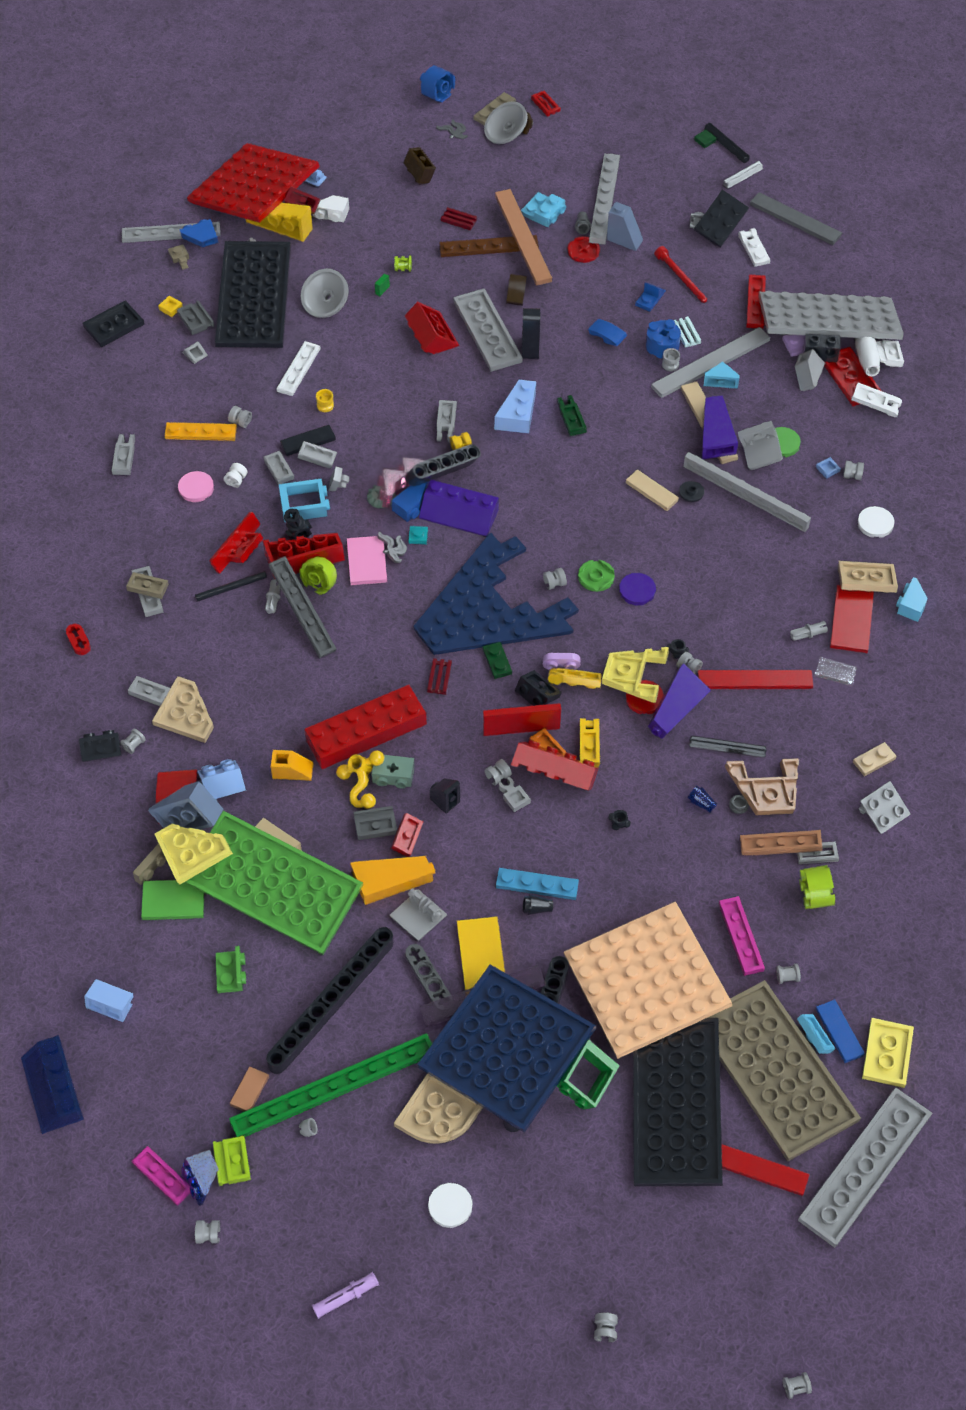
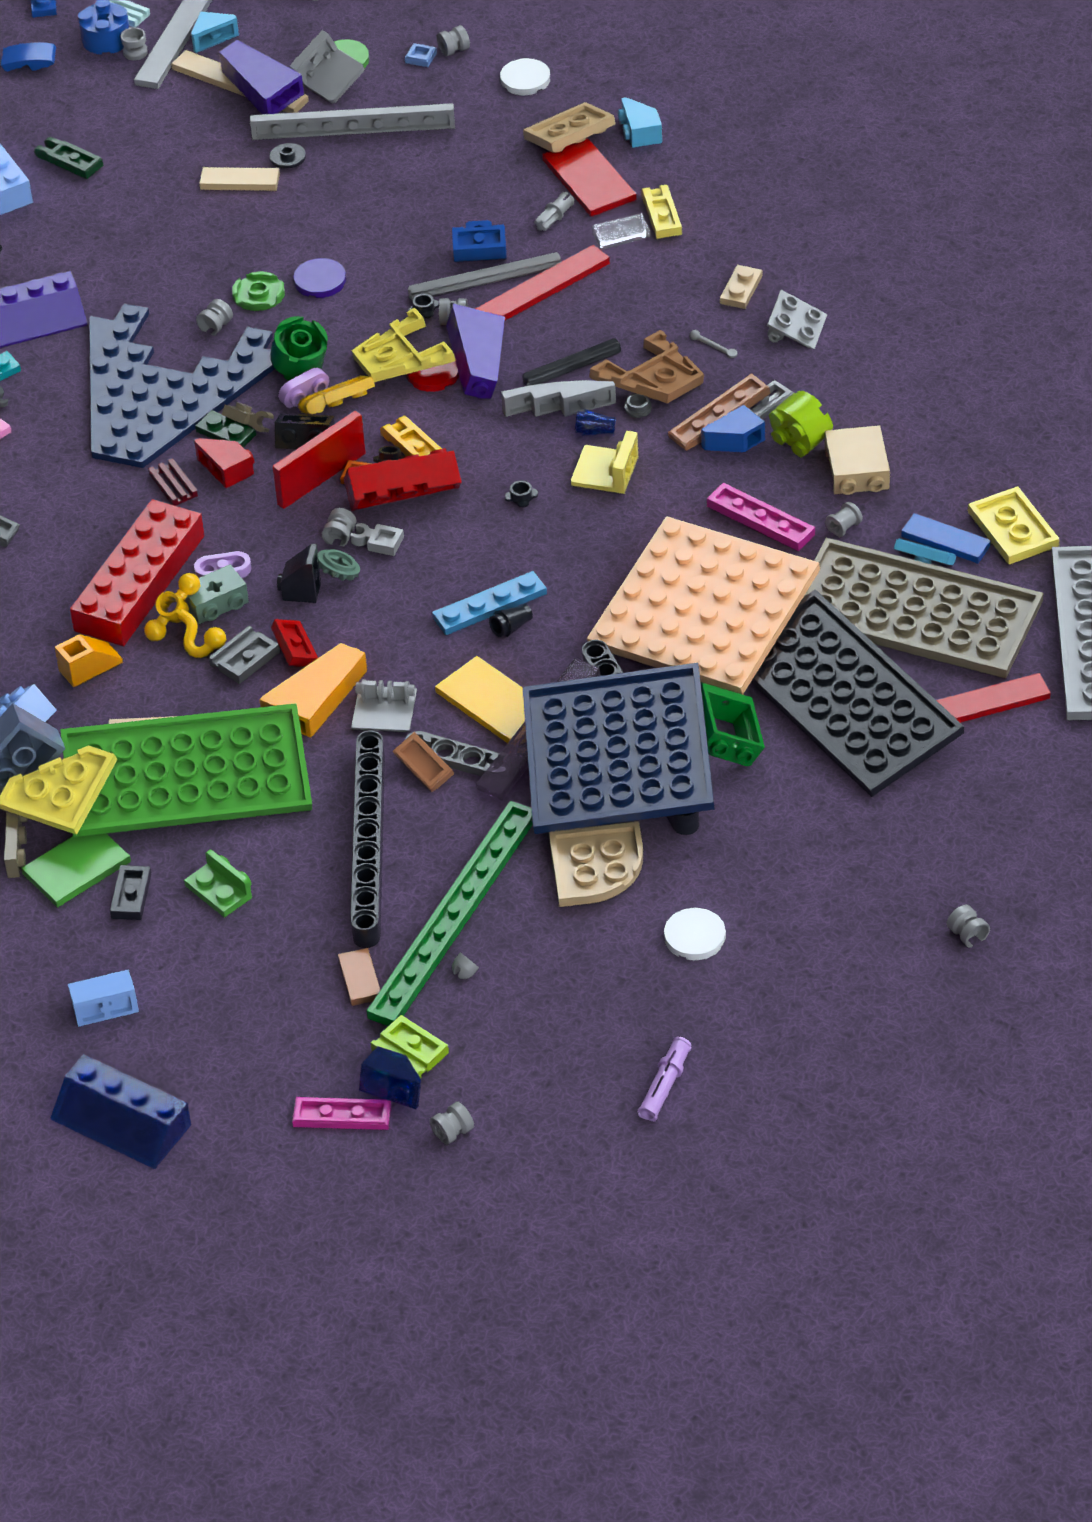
camera: 35 degrees left, 10 degrees down
none -> plate [110,865,151,920]
none -> red slope [194,438,255,488]
none -> lavender plate [194,551,251,578]
none -> dark tan plate [222,402,274,433]
none -> green brick [270,316,328,381]
none -> sand green gear [318,549,360,581]
none -> black plate [373,446,406,463]
none -> nougat tile [393,732,454,792]
none -> light grey axle [408,252,561,301]
none -> blue piece [452,220,507,262]
none -> light grey slope [501,380,616,417]
none -> light yellow bracket [571,431,638,494]
none -> light yellow plate [641,184,682,239]
none -> light grey hinge [690,330,737,358]
none -> blue slope [701,405,765,452]
none -> tan panel [825,426,890,495]

